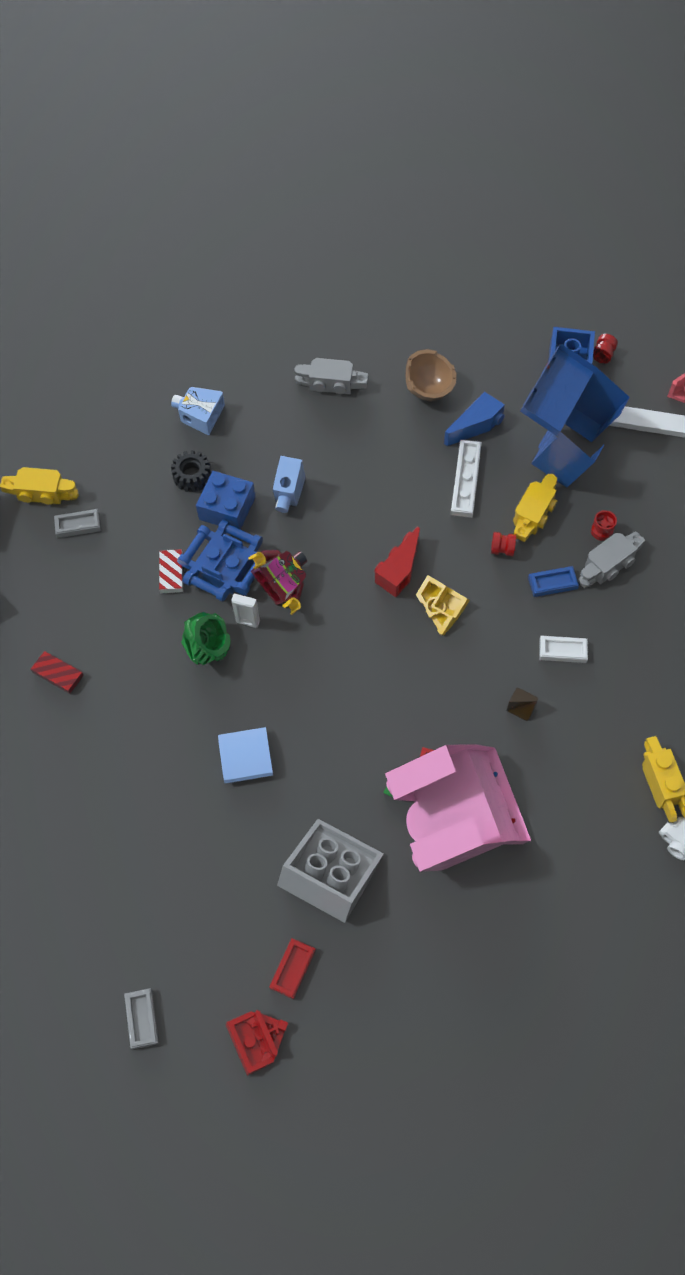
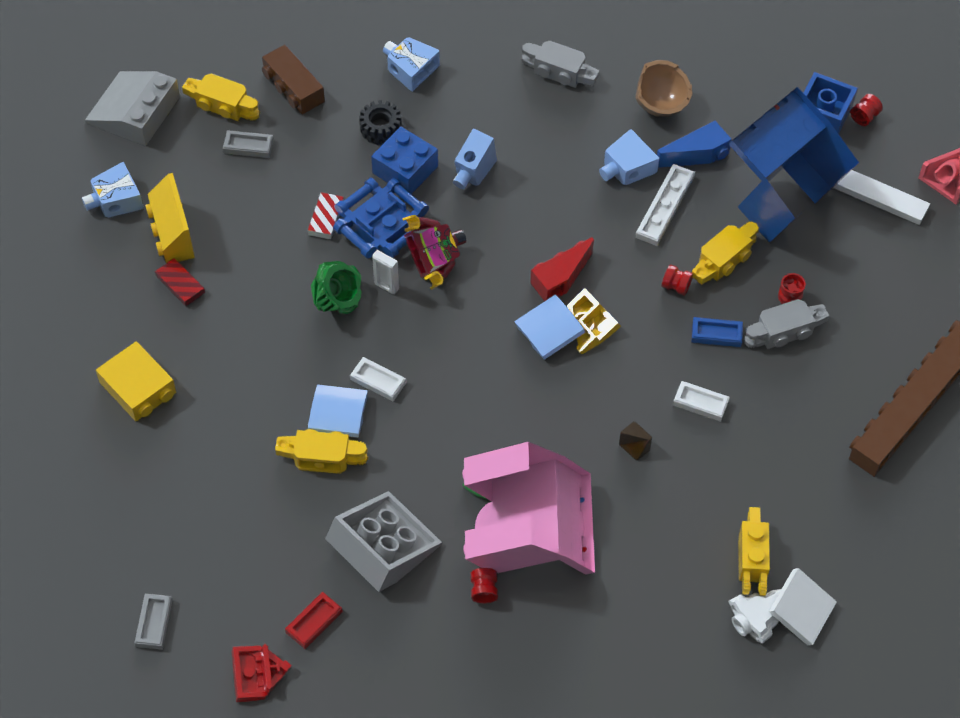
camera: 15 degrees right, 5 degrees down
none -> yellow brick [96,341,177,421]
none -> yellow slope [145,173,195,263]
none -> reddish brown brick [262,44,325,115]
none -> yellow hinge [275,429,368,474]
none -> white tile [350,357,406,401]
none -> red wheel [471,568,498,603]
none -> light blue slope [514,295,585,360]
none -> light blue torso [599,129,659,185]

